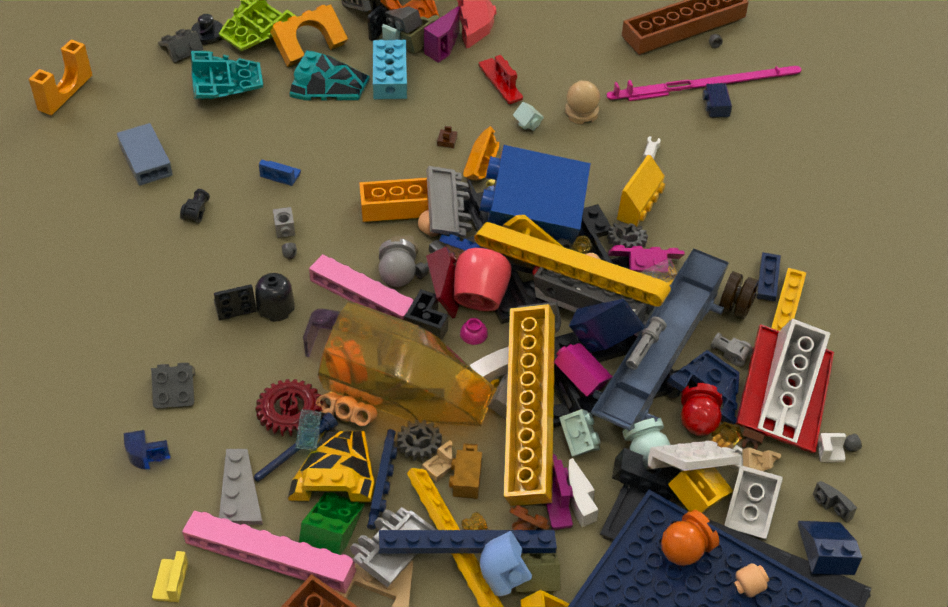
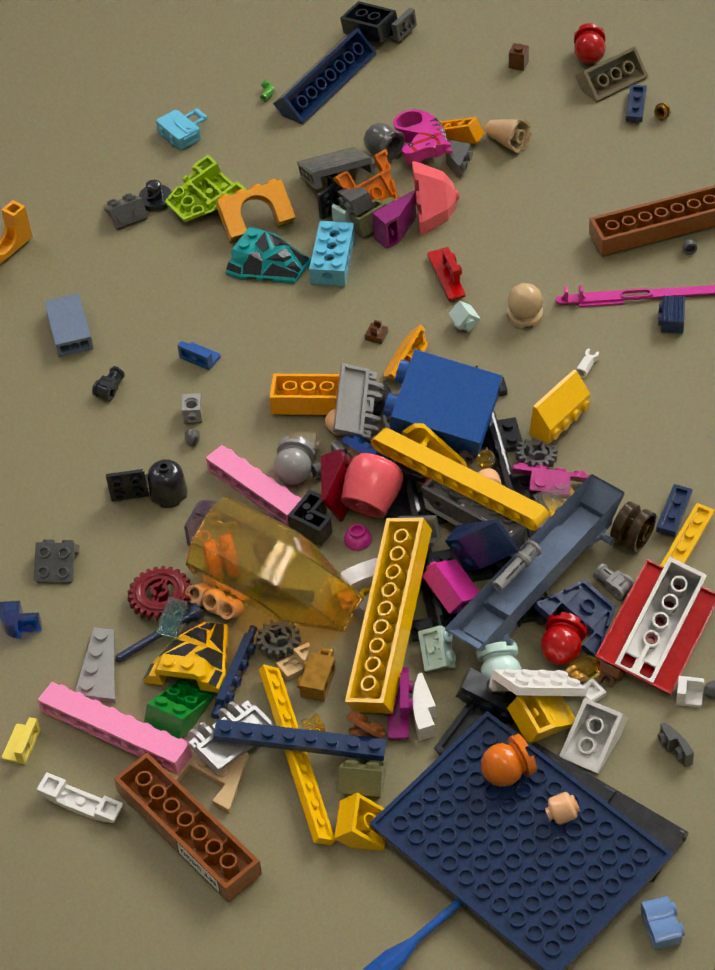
camera: 15 degrees right, 0 degrees up
teal wedge [191,51,263,100] -> none
light blue brick [480,531,532,596] -> none
tan slope [742,448,781,472] -> none
dark blue slope [798,521,862,575] -> none

